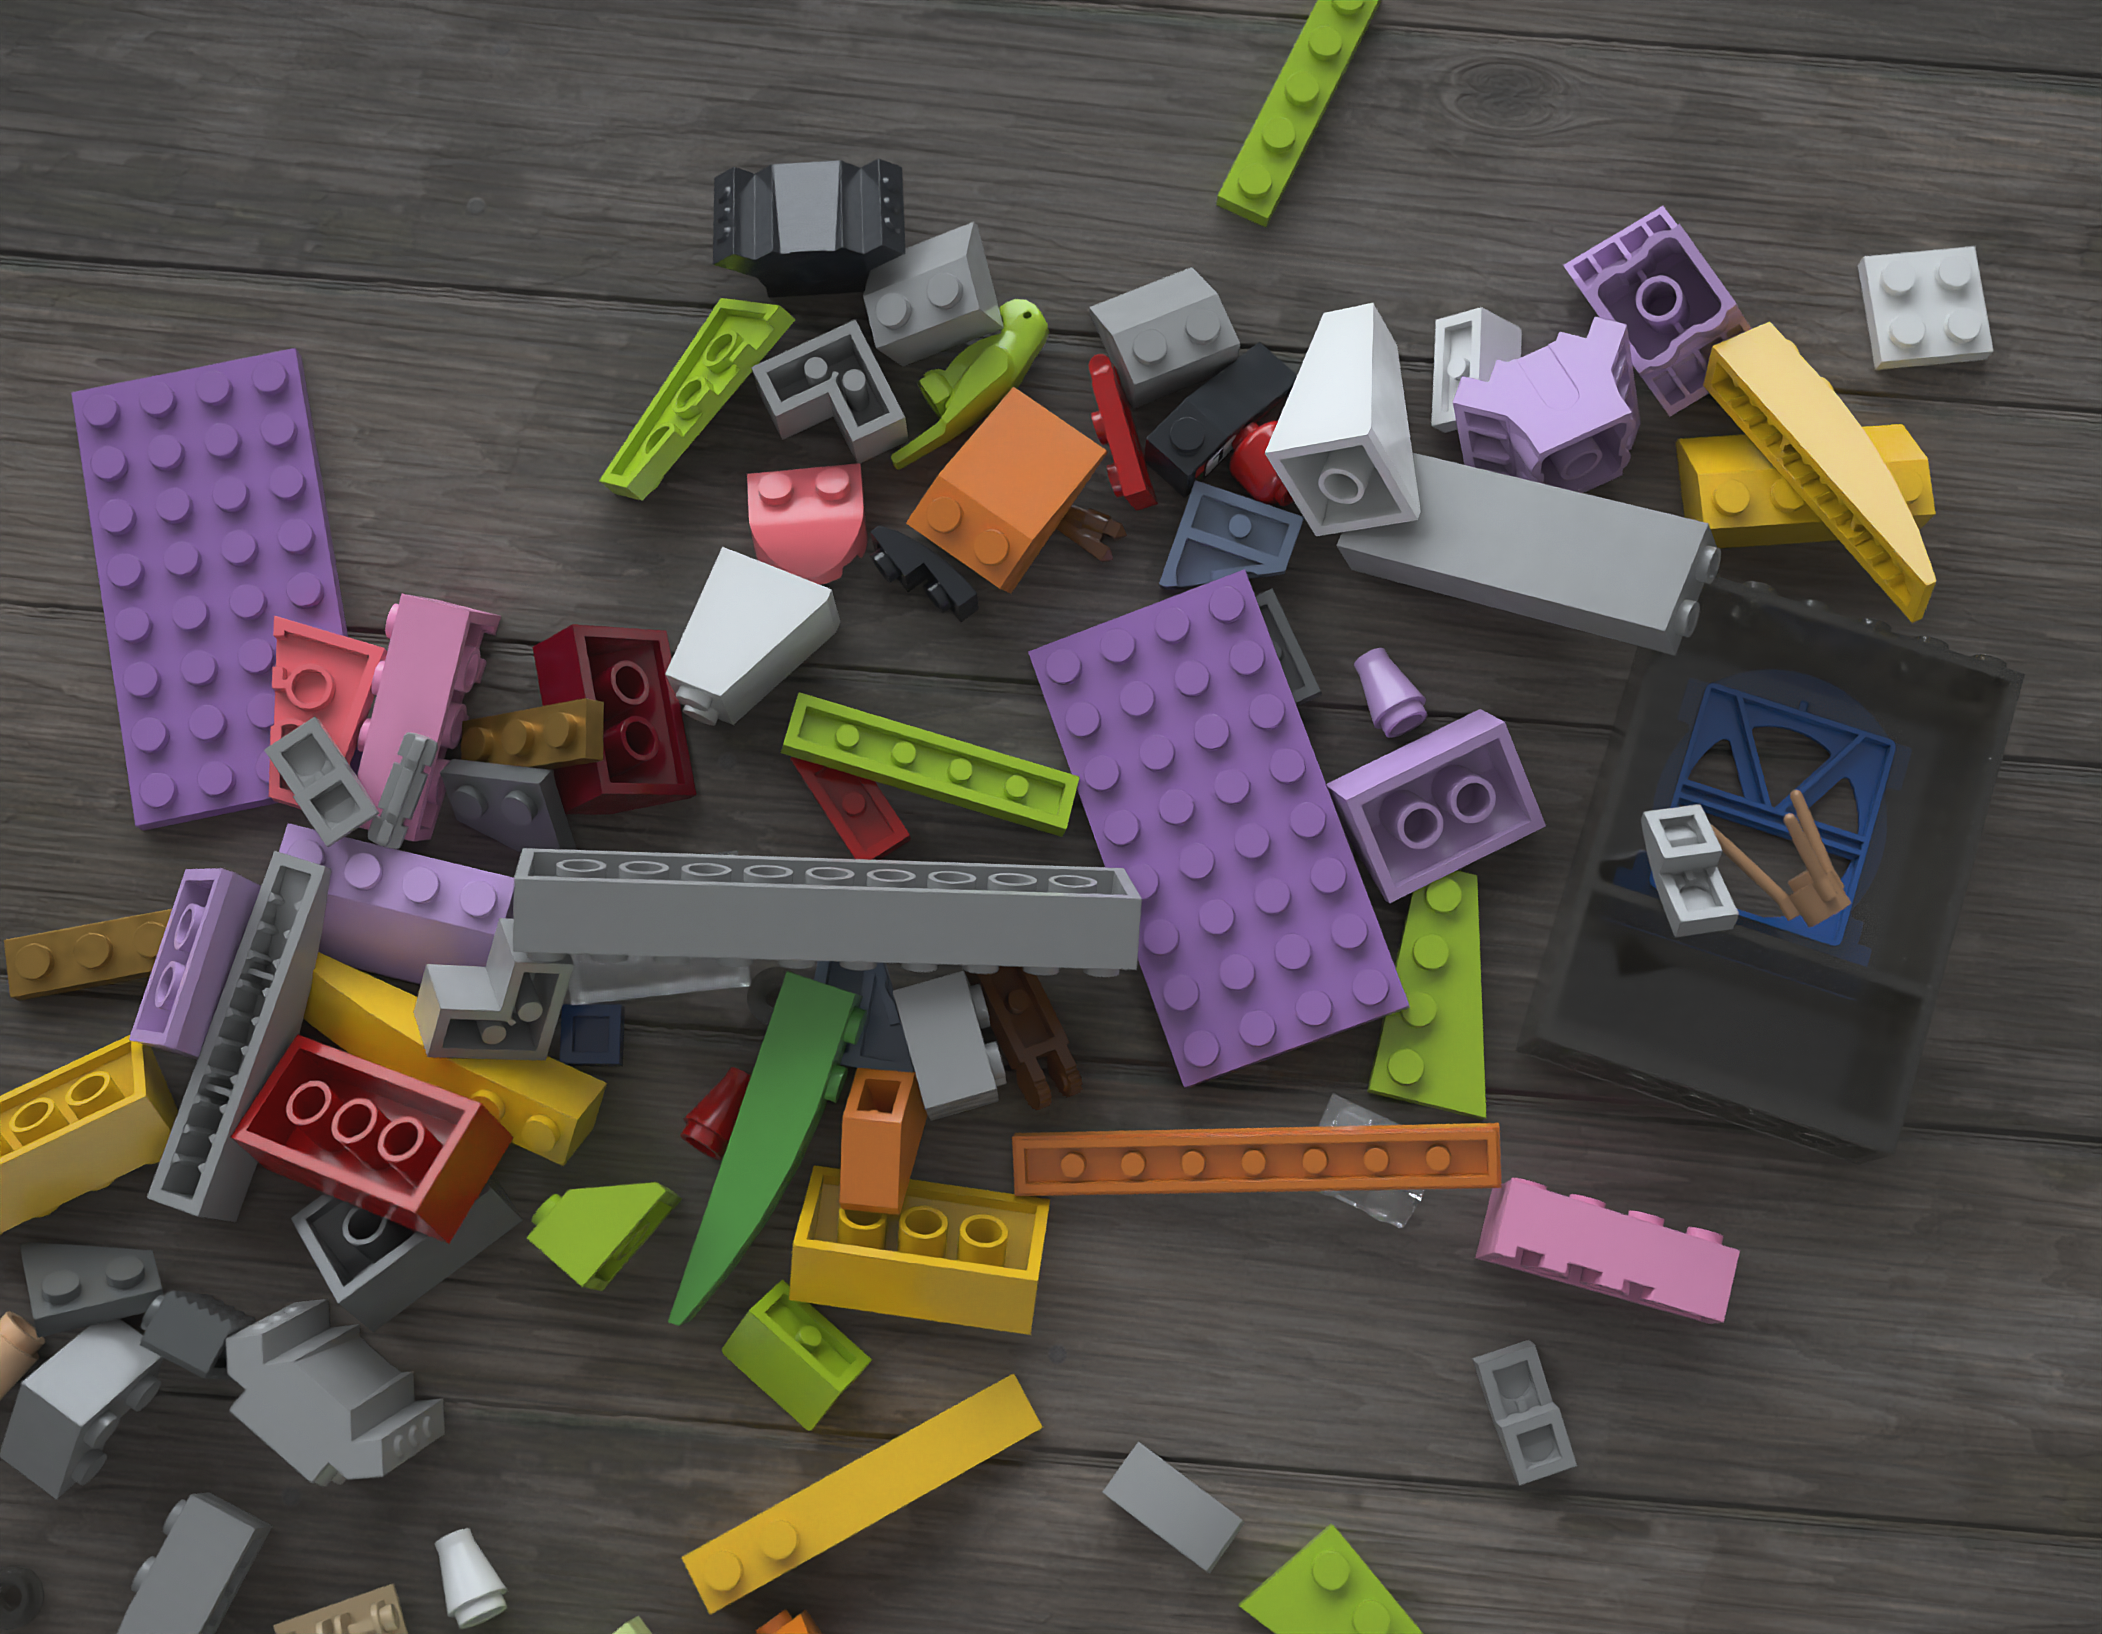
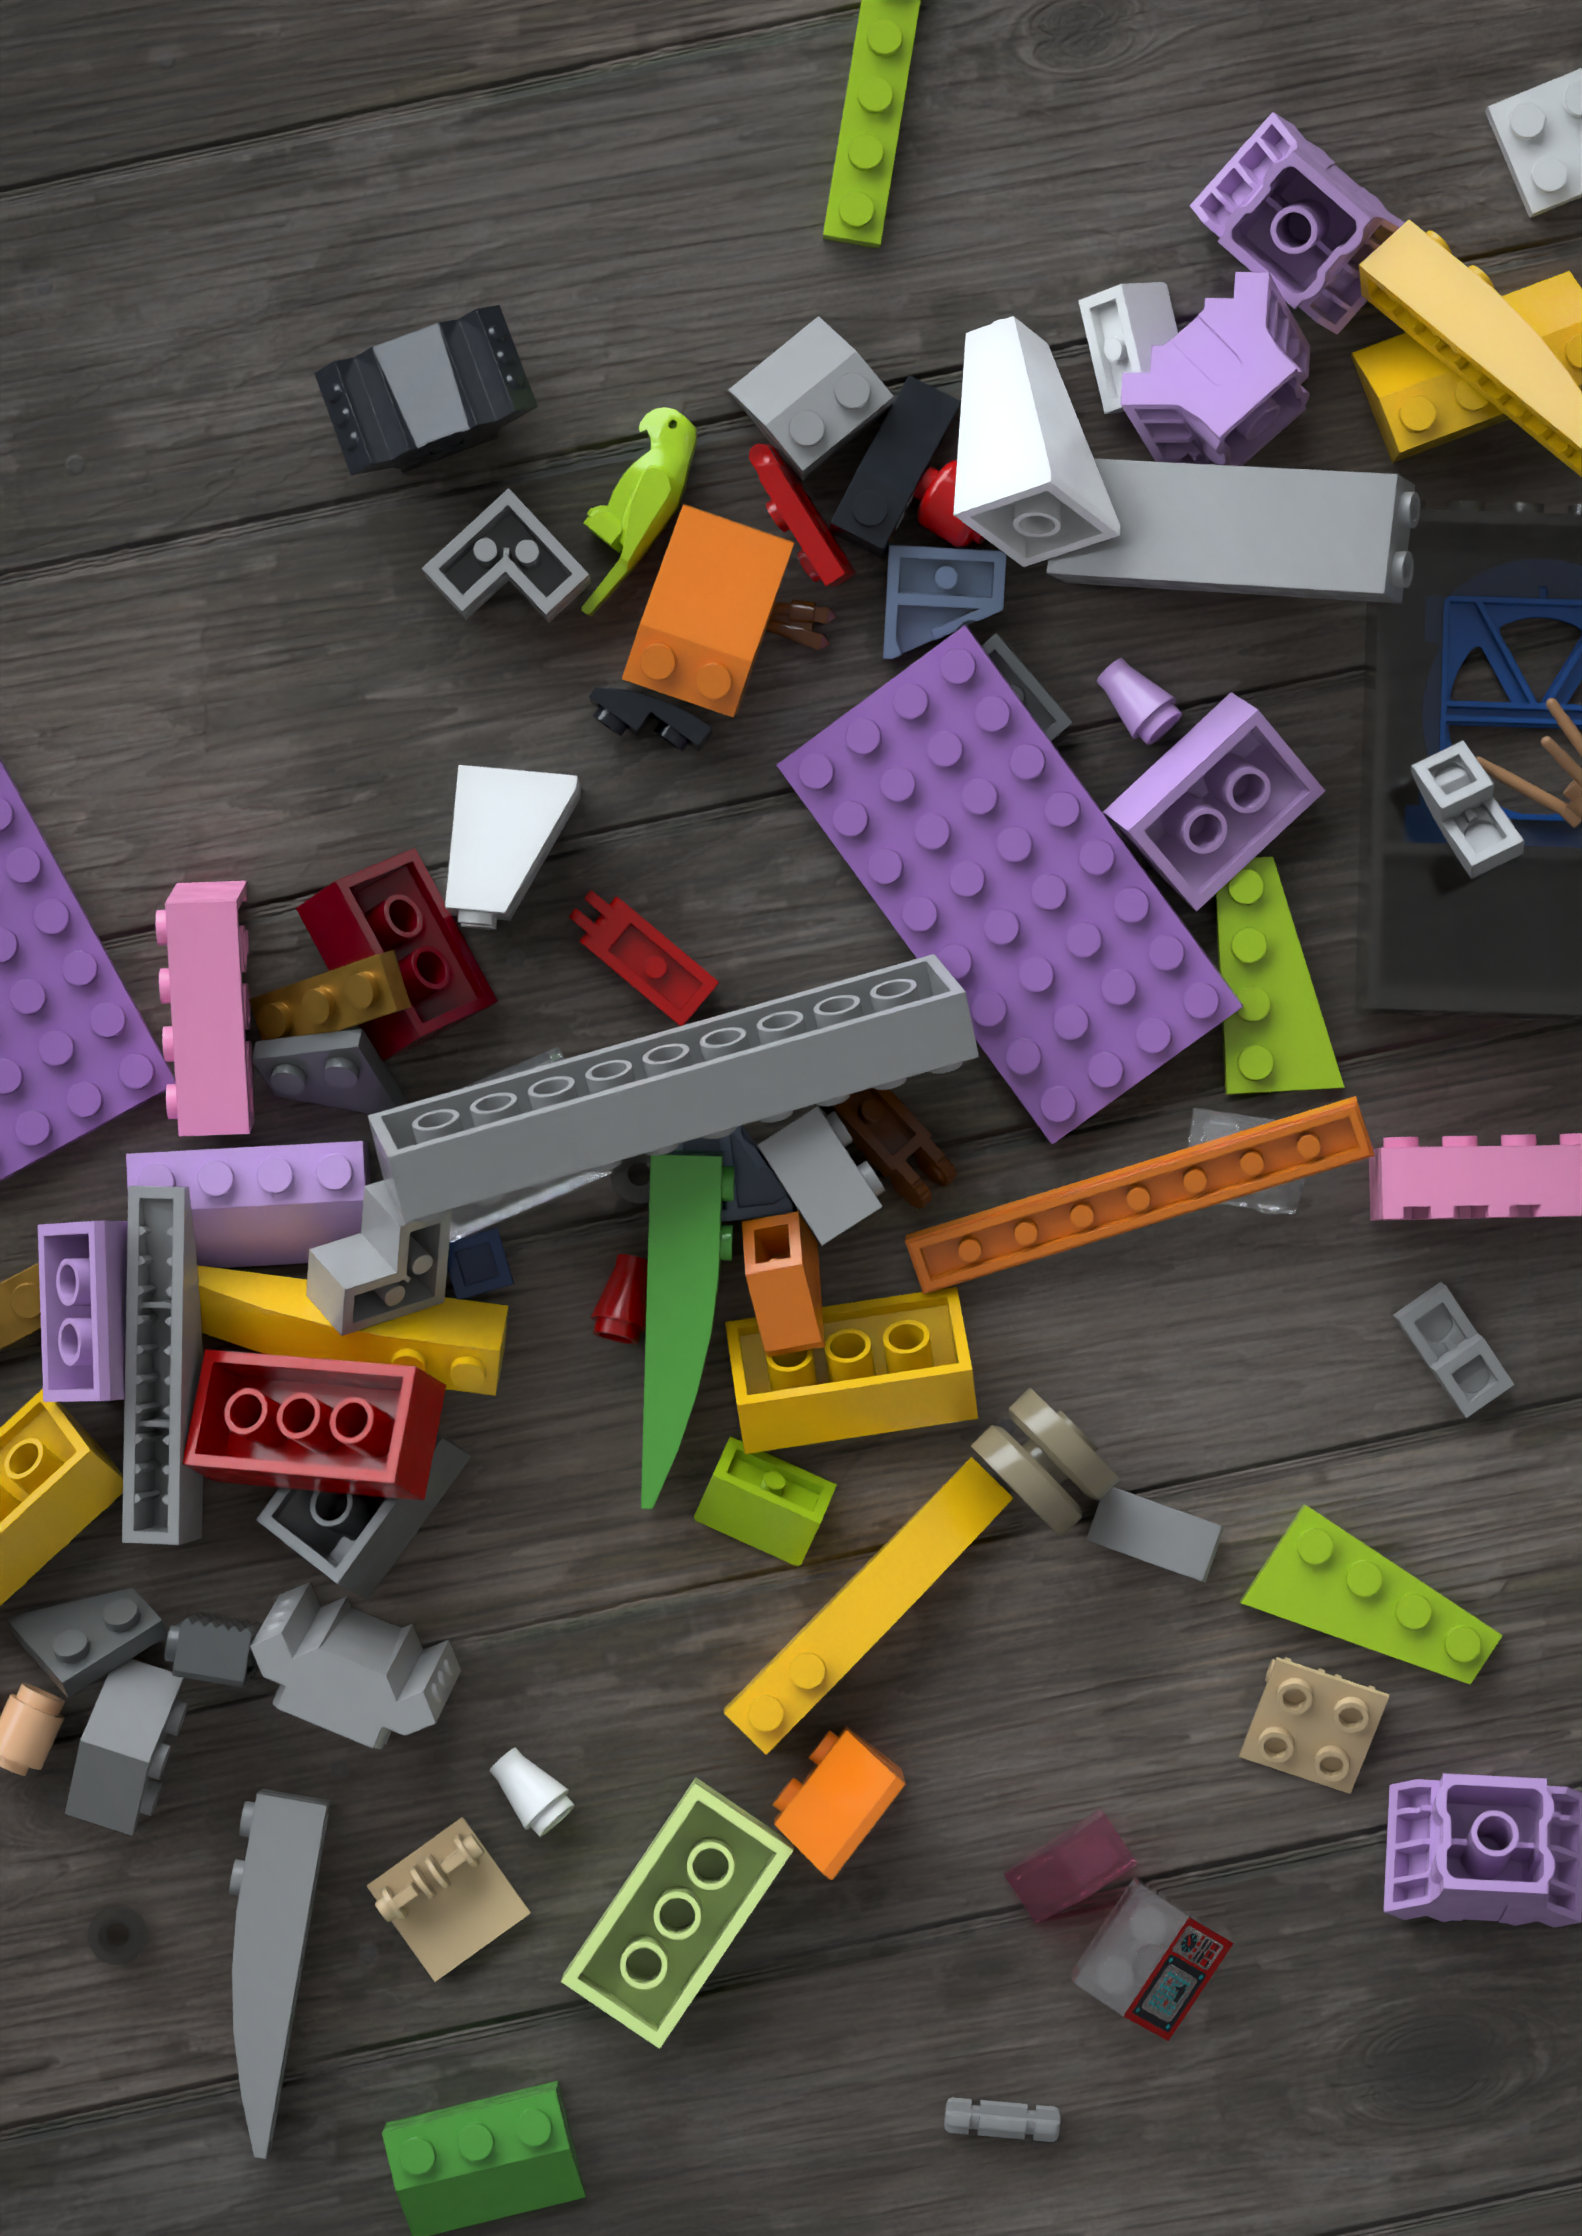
camera: 20 degrees left, 10 degrees up
light grey slope [264,717,380,847] -> none
coral wing [269,616,387,809] -> none
light grey axle [368,732,438,849] -> none
lime slope [527,1182,682,1291] -> none
lime wing [599,298,795,501] -> none
coral slope [747,463,868,585] -> none
lime plate [781,692,1080,837] -> none
light grey slope [863,222,1004,366] -> none
none -> dark tan wheel [970,1388,1120,1538]

